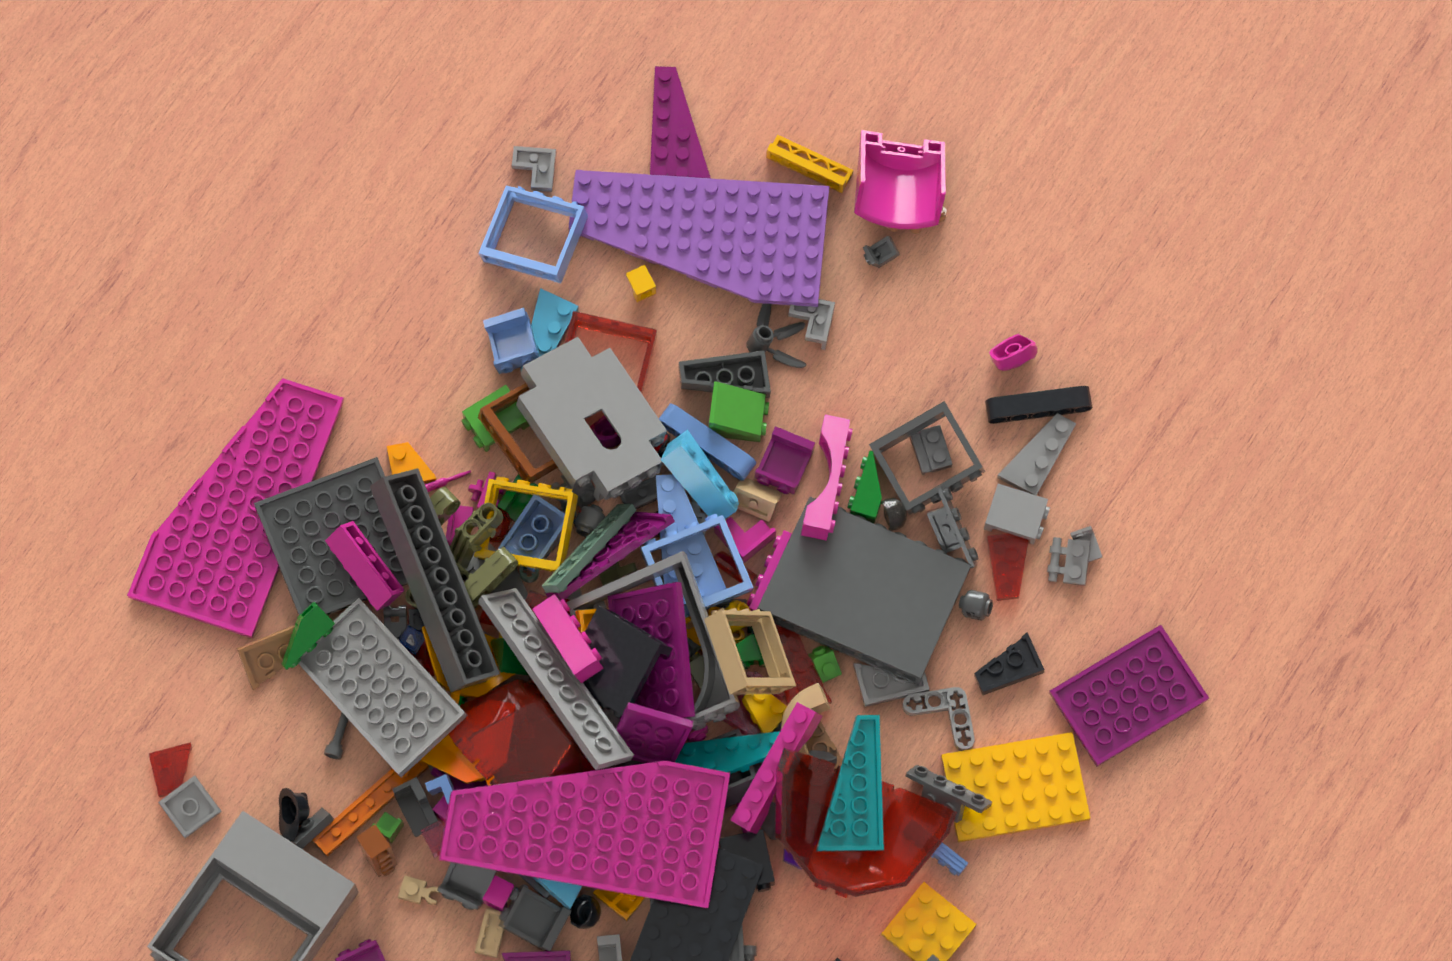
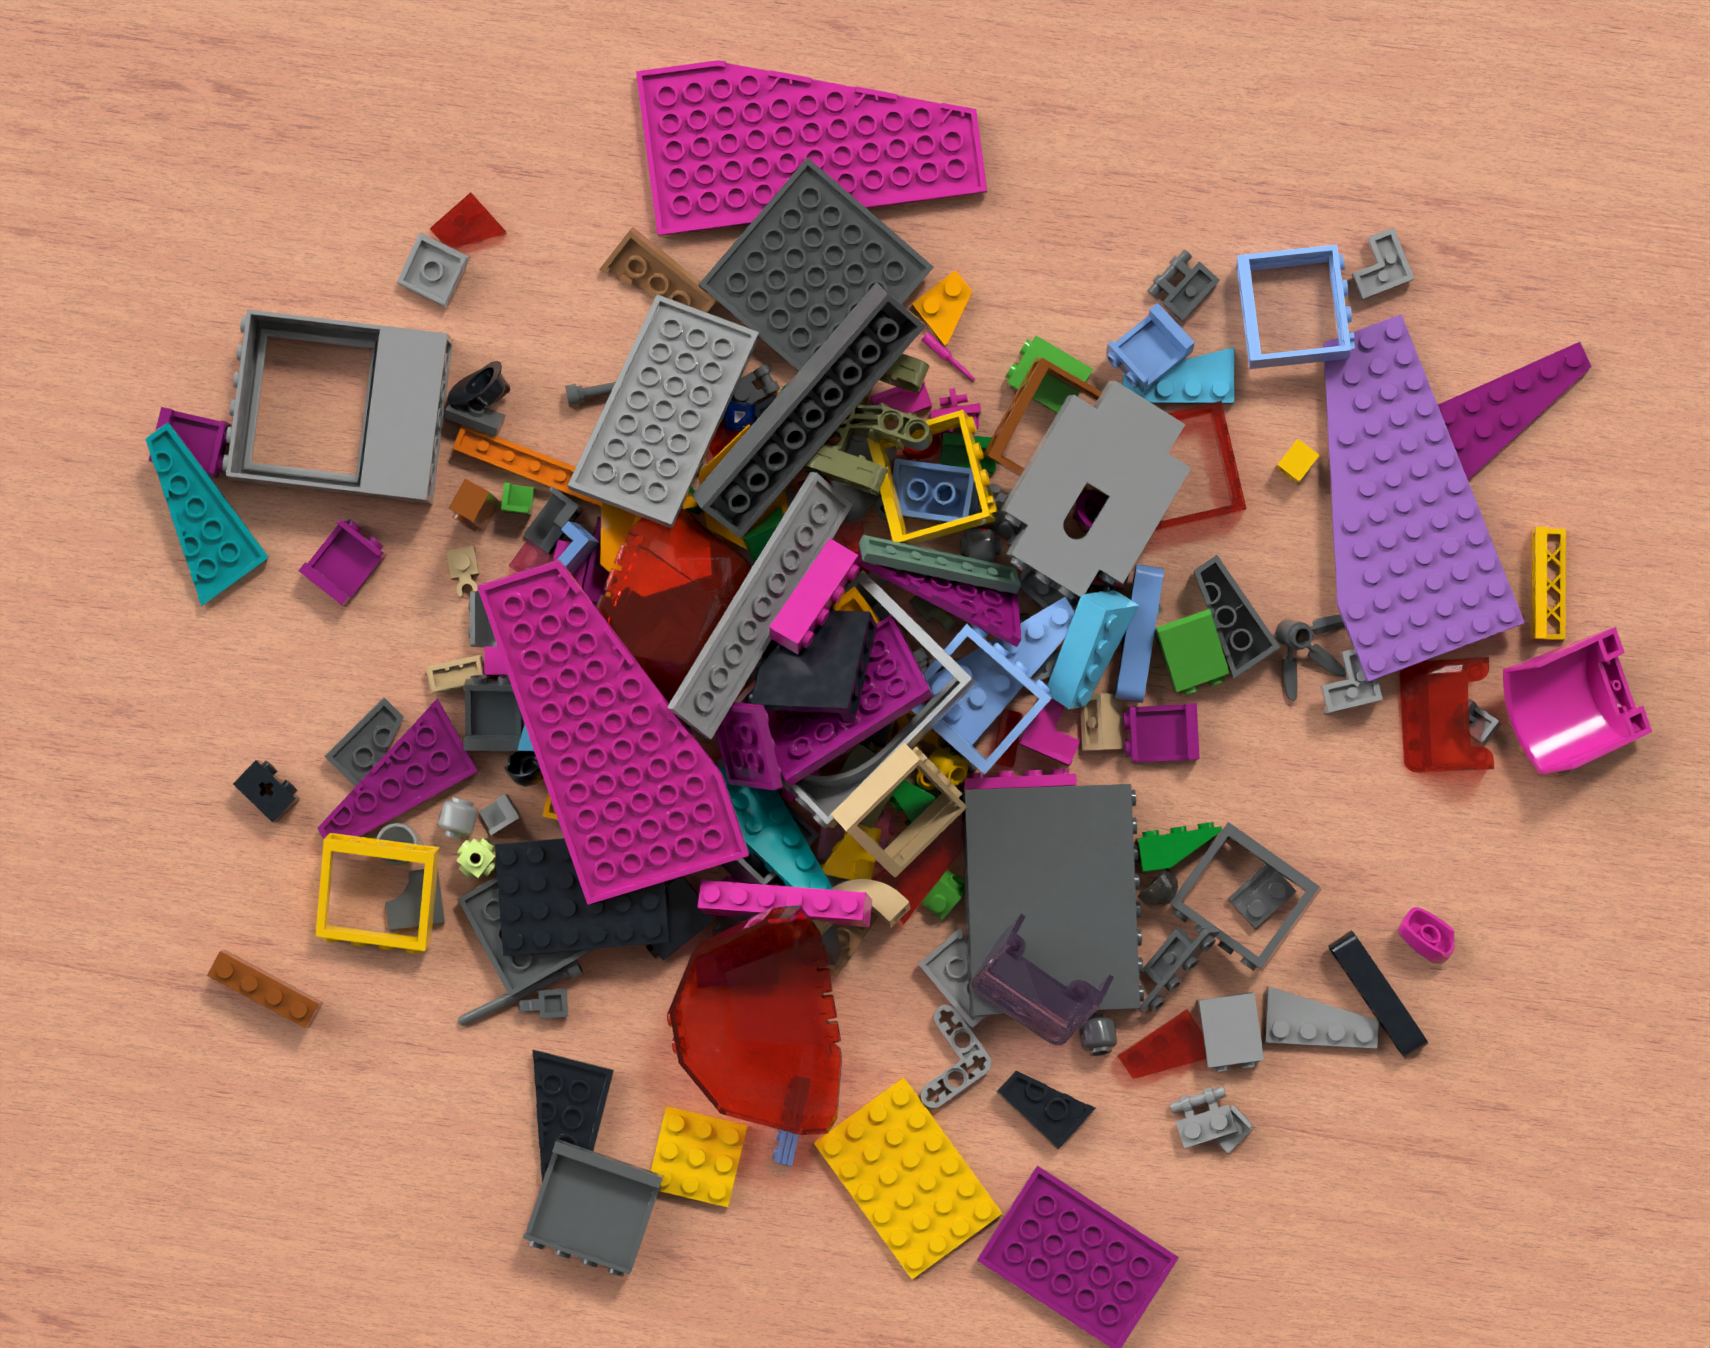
camera: 70 degrees right, 15 degrees up
green slope [282,602,335,670] -> none
dark pink brick [325,521,405,610] -> none
arch [801,414,853,541] -> none
teal wing [816,715,884,852] -> none
dark grey bracket [906,765,992,823] -> none
none -> clear purple windscreen [971,913,1114,1045]
none -> dark grey plate [1147,250,1220,322]
none -> clear red windscreen [1399,657,1494,773]

